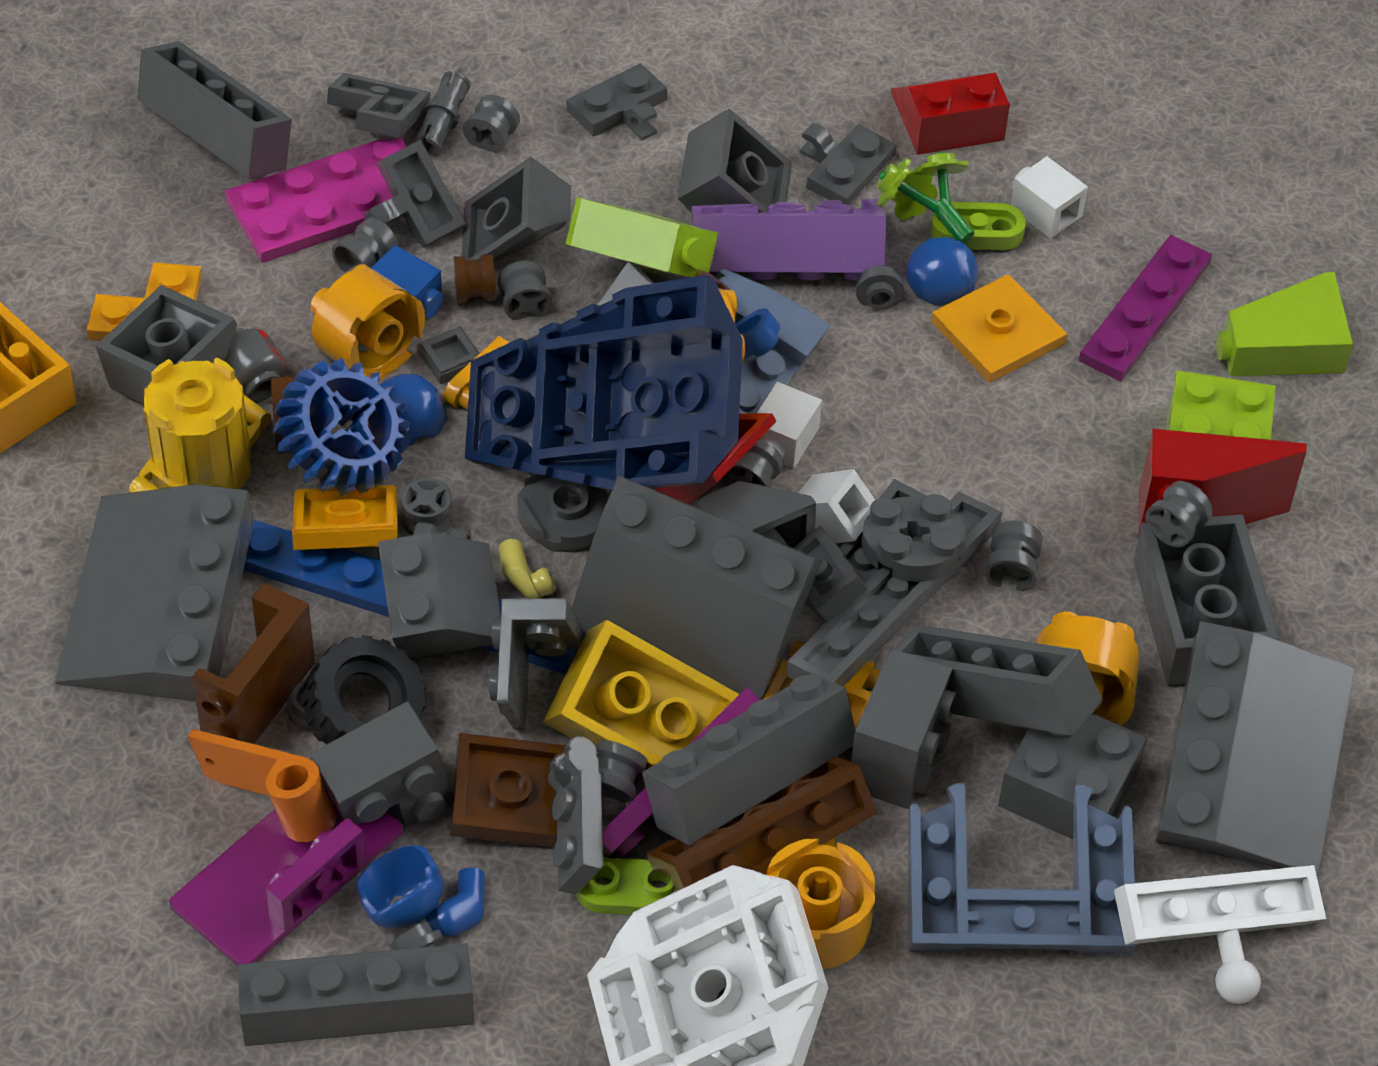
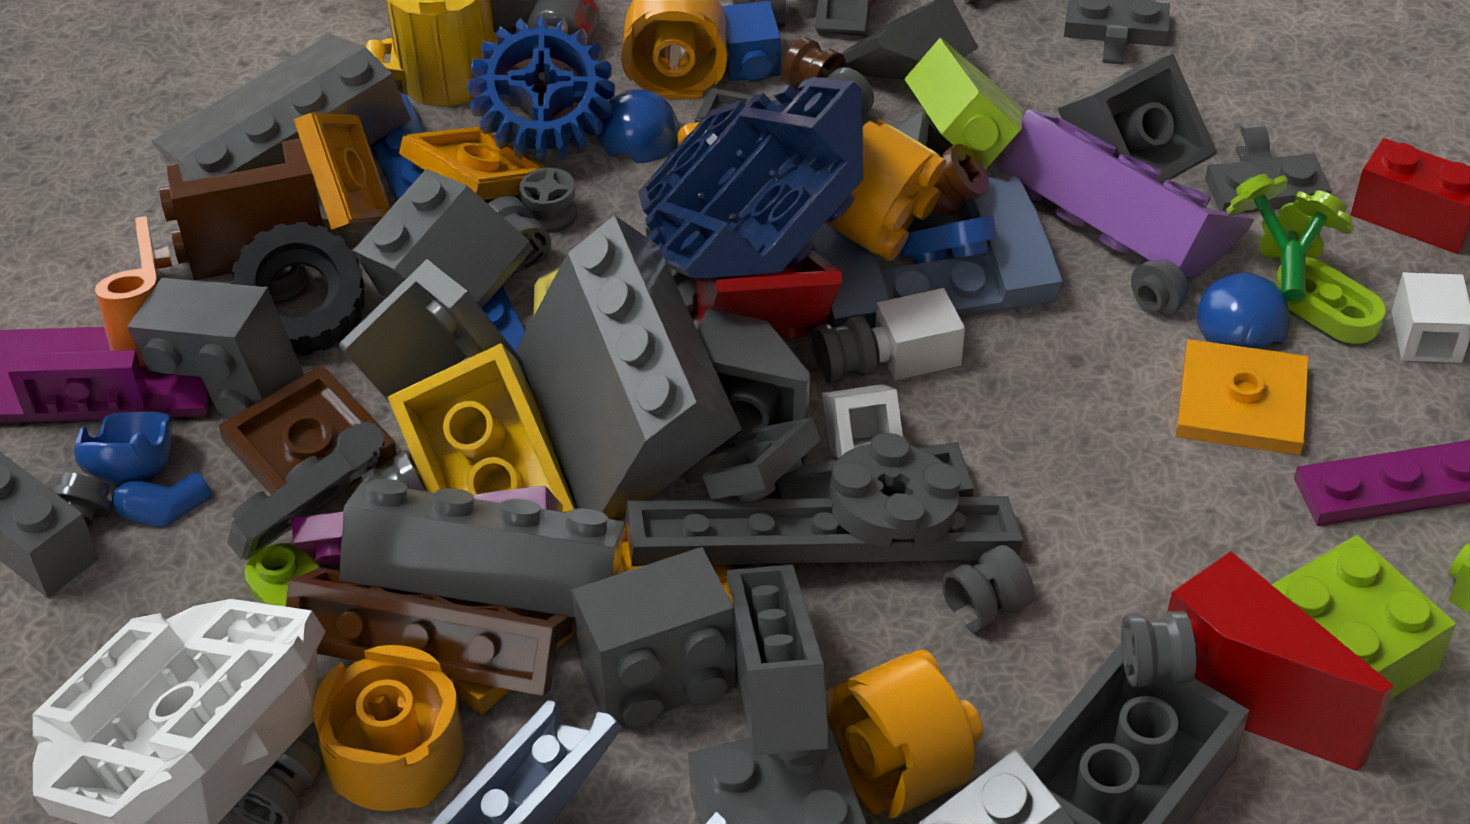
camera: 50 degrees right, 5 degrees down
none -> light orange plate [293,113,390,230]

